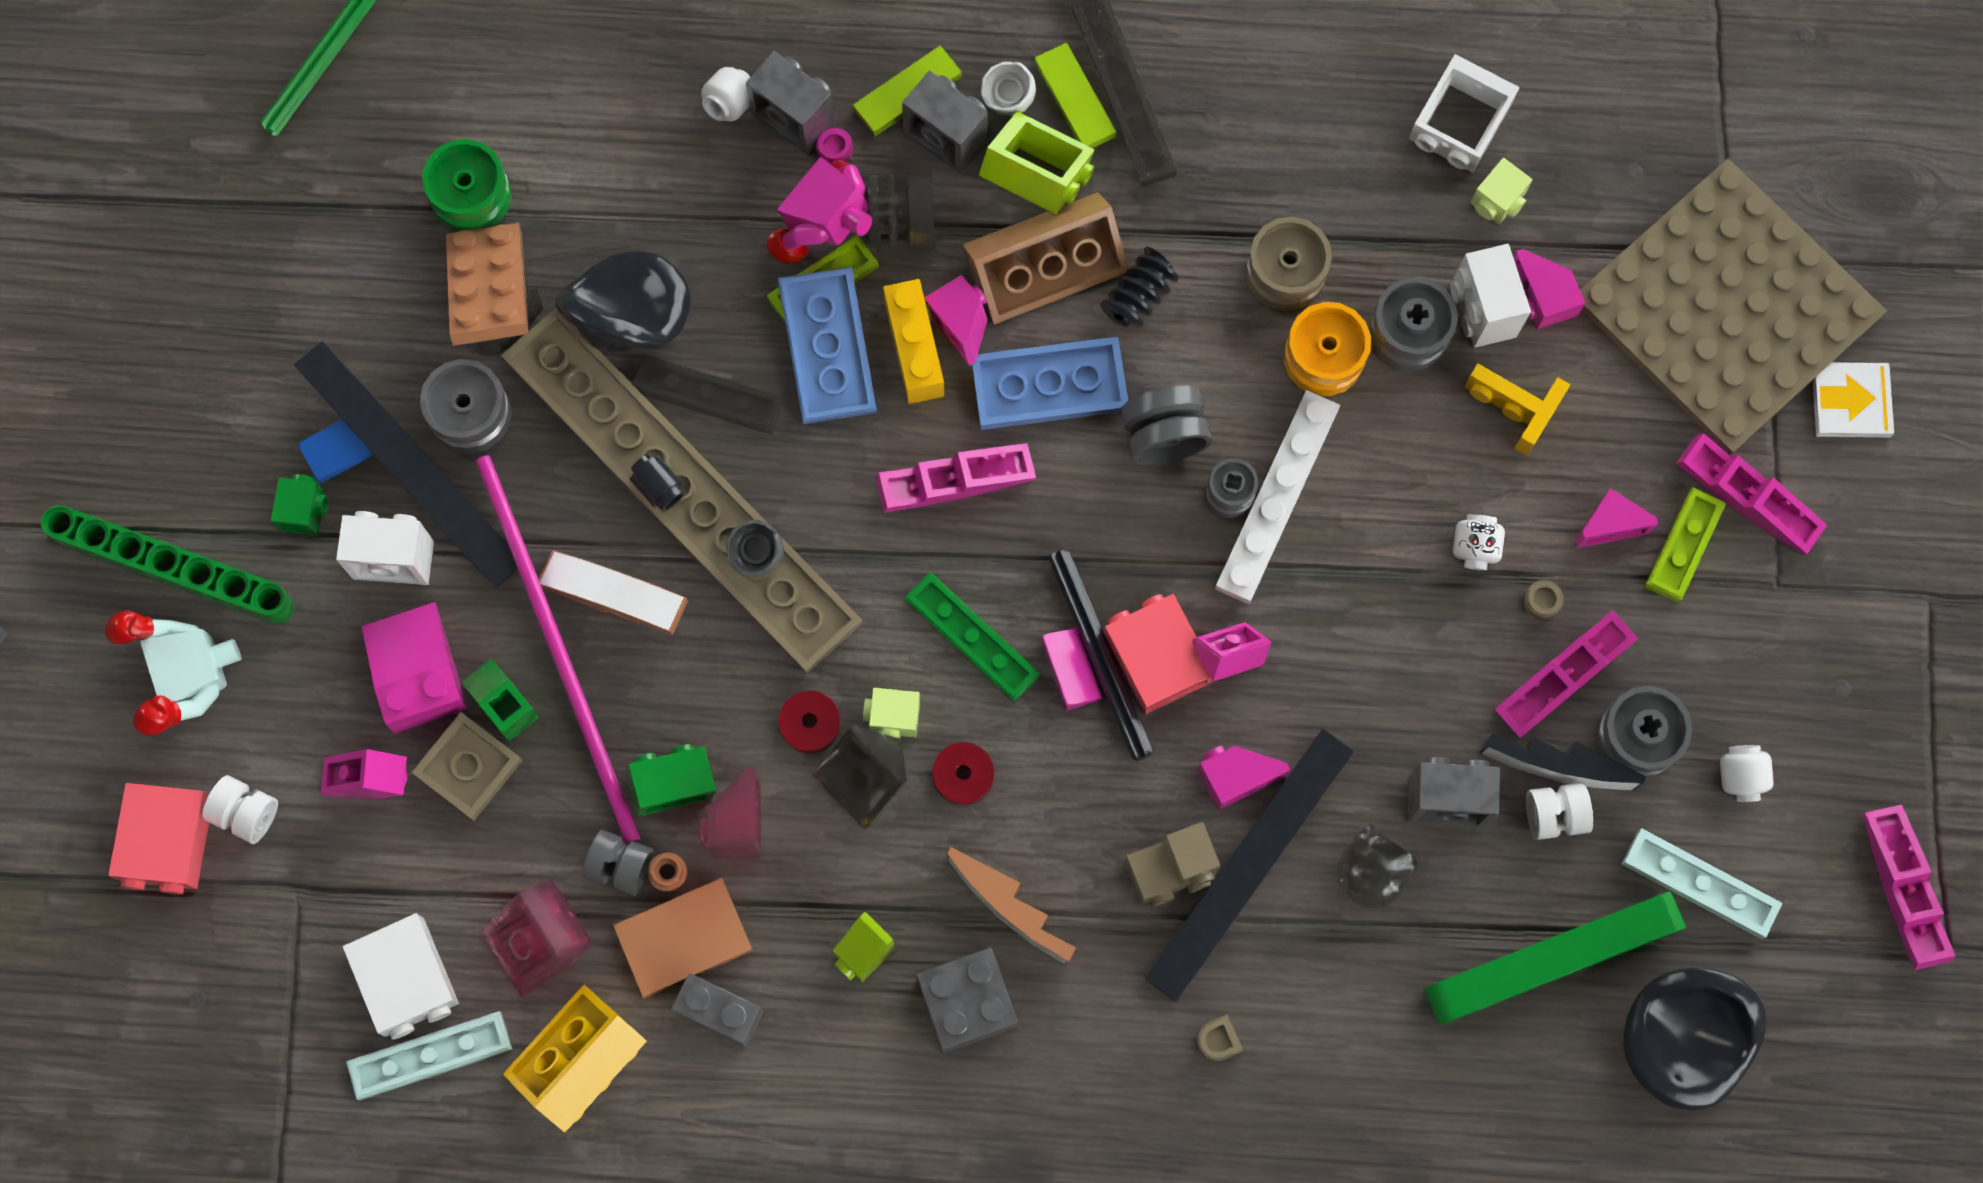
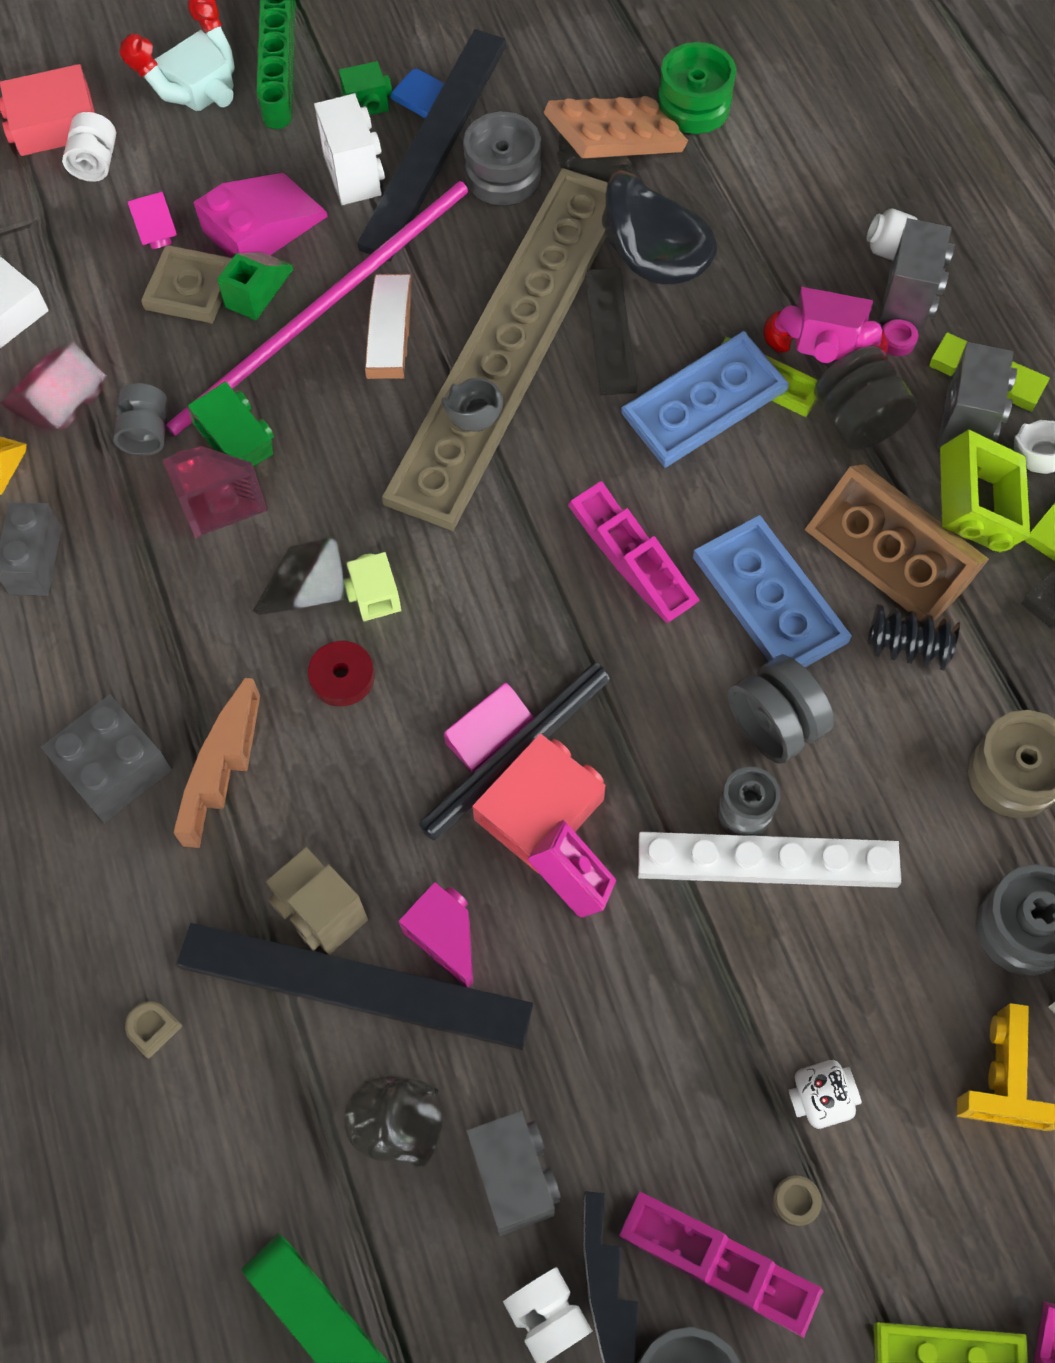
camera: 70 degrees right, 10 degrees down
nougat tile [613,878,753,999] -> none
black brick [630,455,686,512] -> none
nougat plate [648,852,687,892] -> none
dark red piece [779,690,841,754] -> none
lime slope [833,912,895,983] -> none
yellow brick [883,279,944,404] -> none
green tile [904,571,1040,703] -> none
dark pink slope [924,275,988,366] -> none
light orange wheel [1283,302,1371,397] -> none
dark pink slope [1575,488,1658,548] -> none

